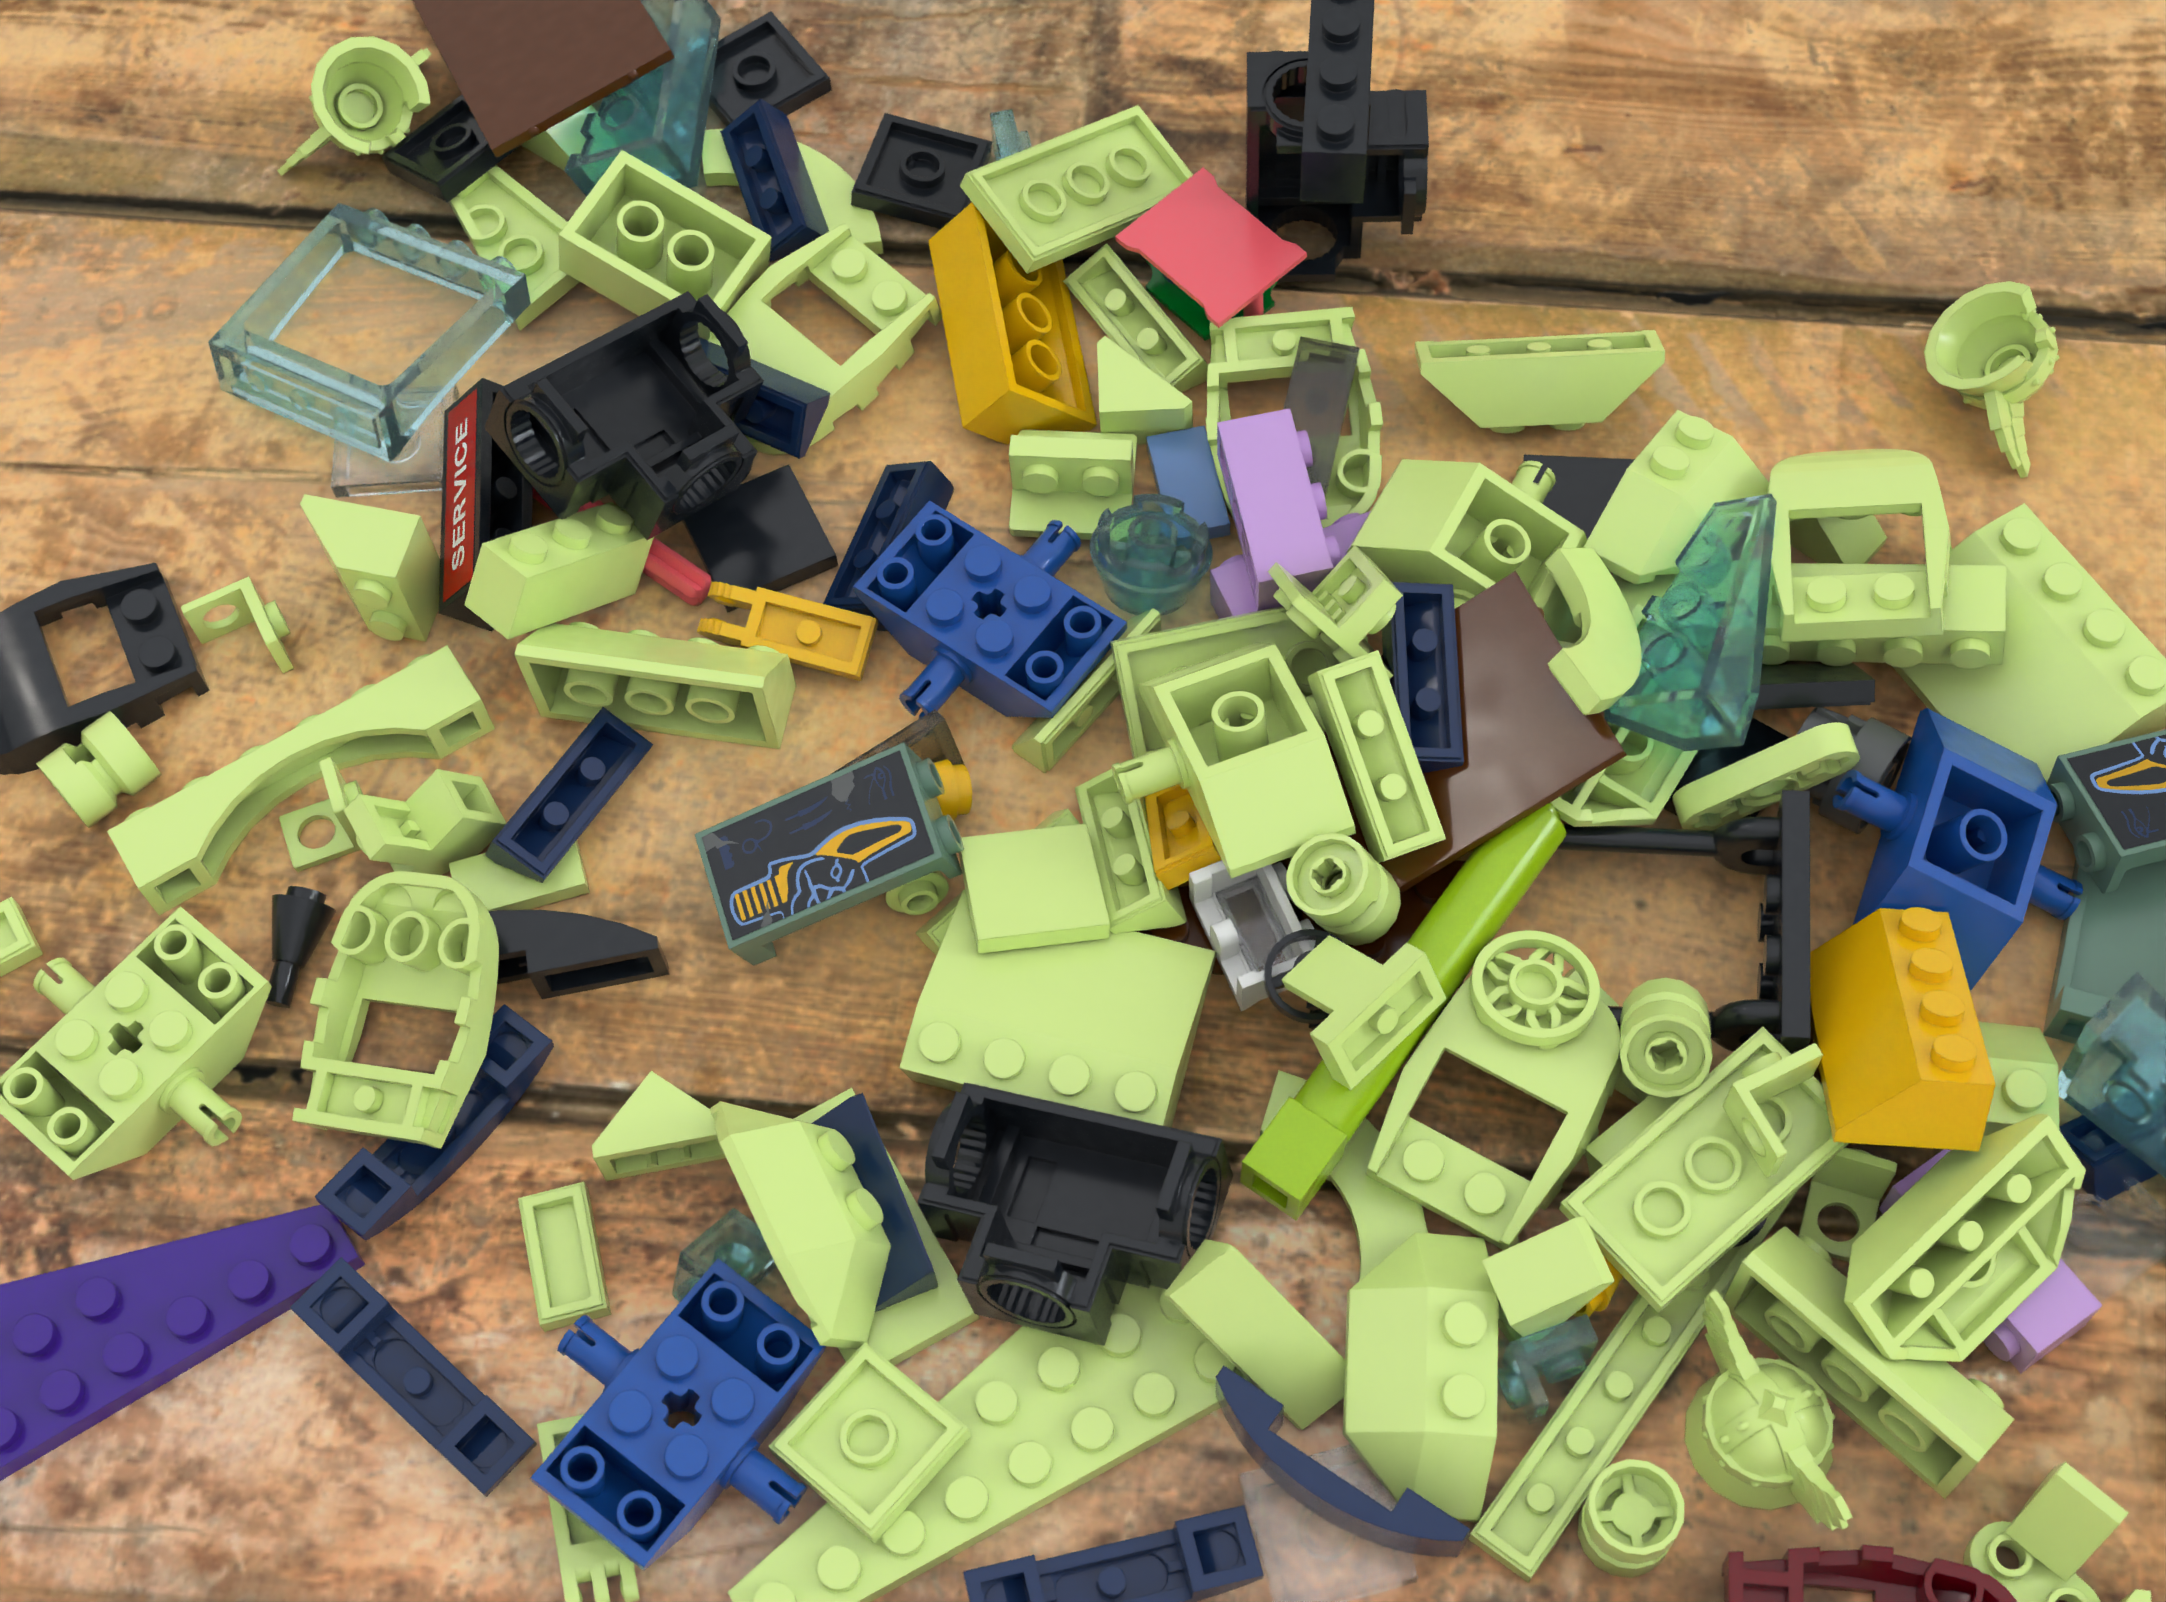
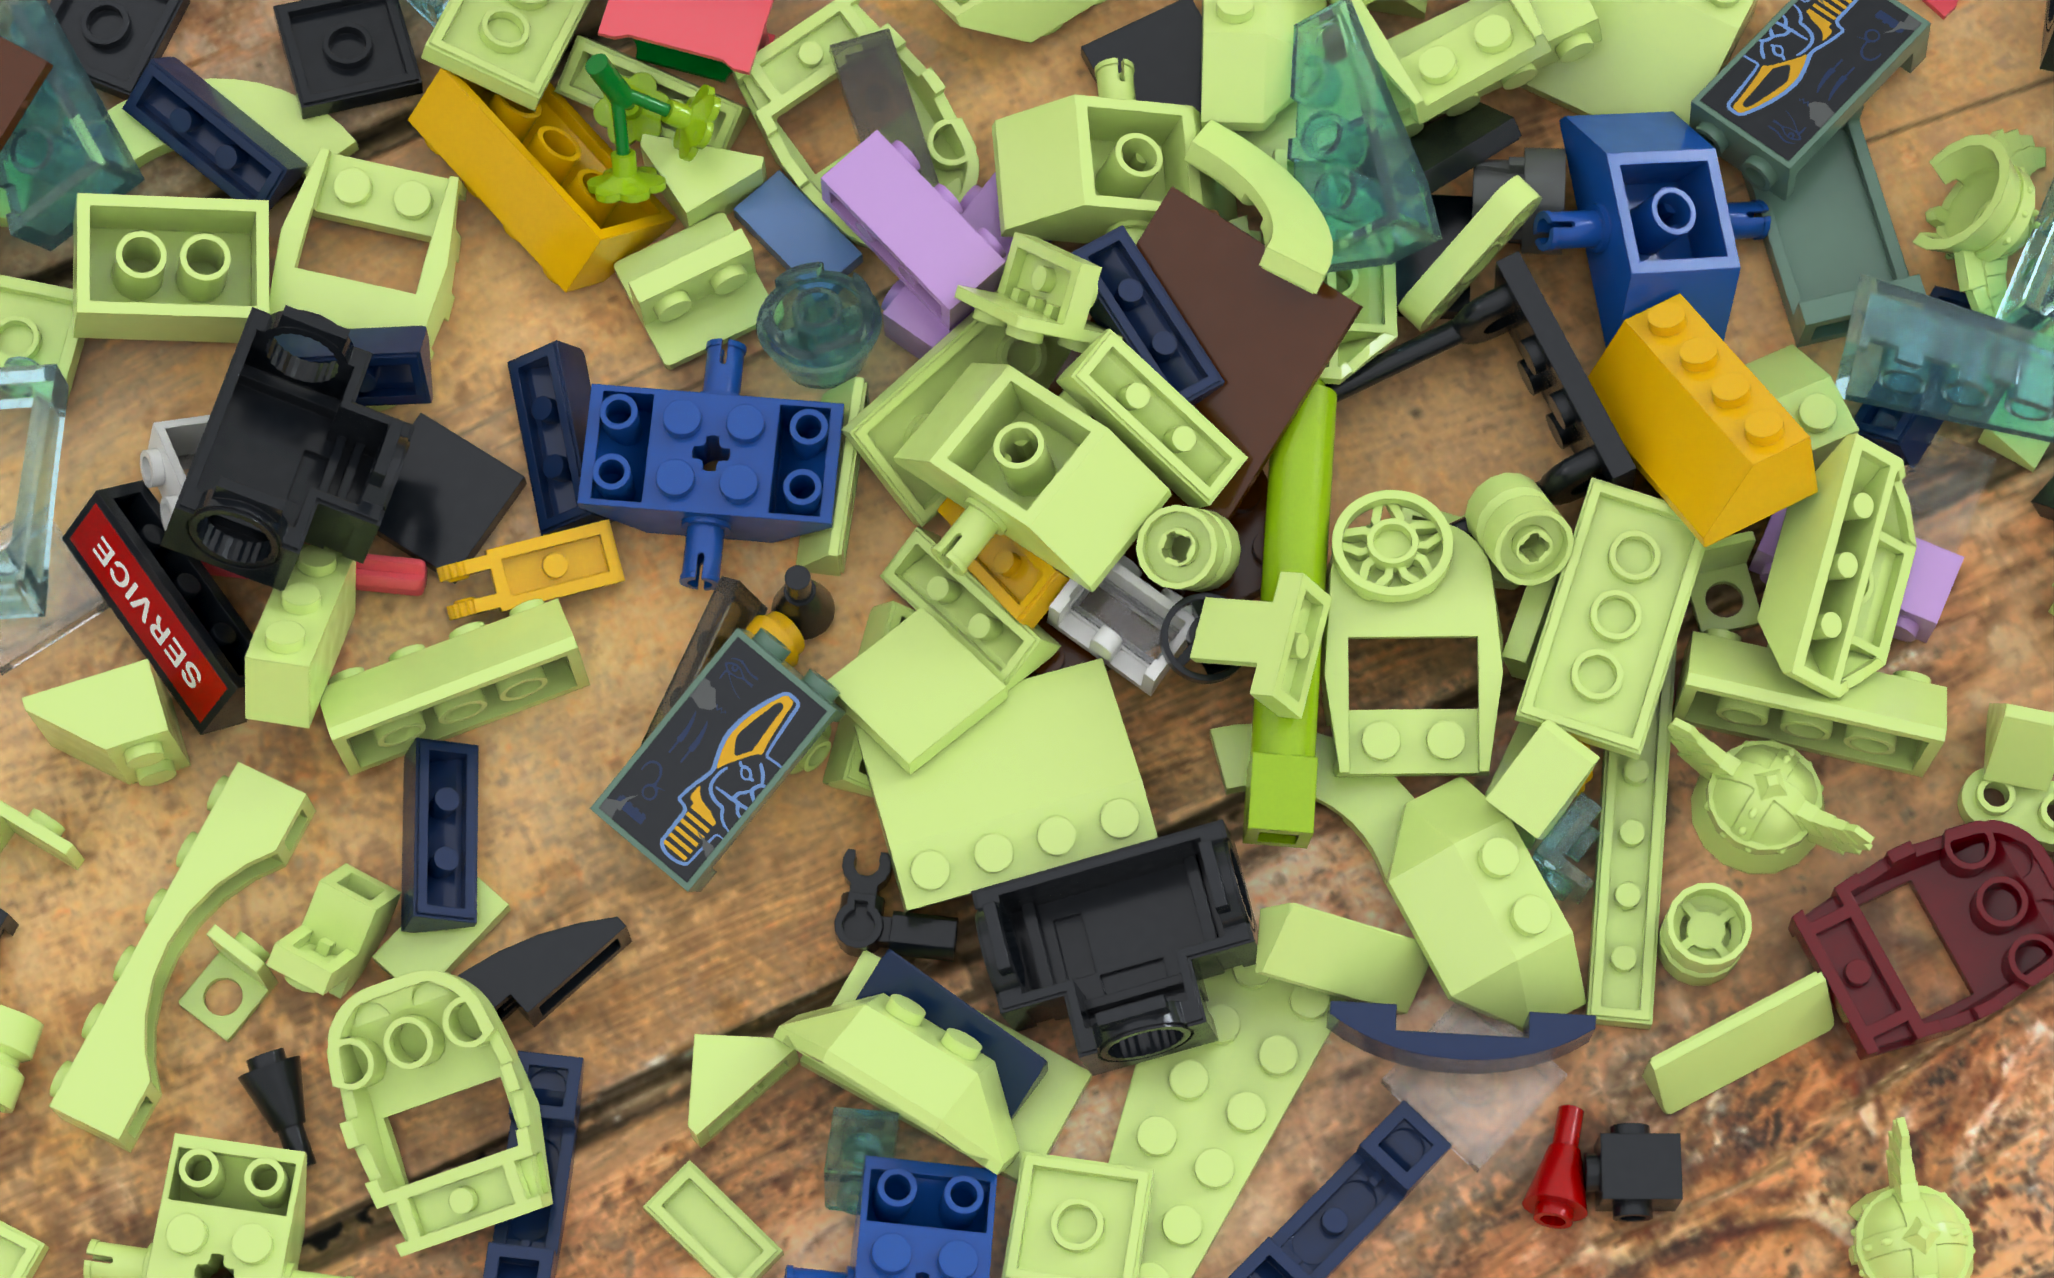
camera: 35 degrees left, 10 degrees up
yellowish green bracket [1722,1043,1823,1178] -> none
none -> lime plant [585,53,721,203]
none -> black cone [771,565,835,640]
none -> black bar [834,849,959,962]

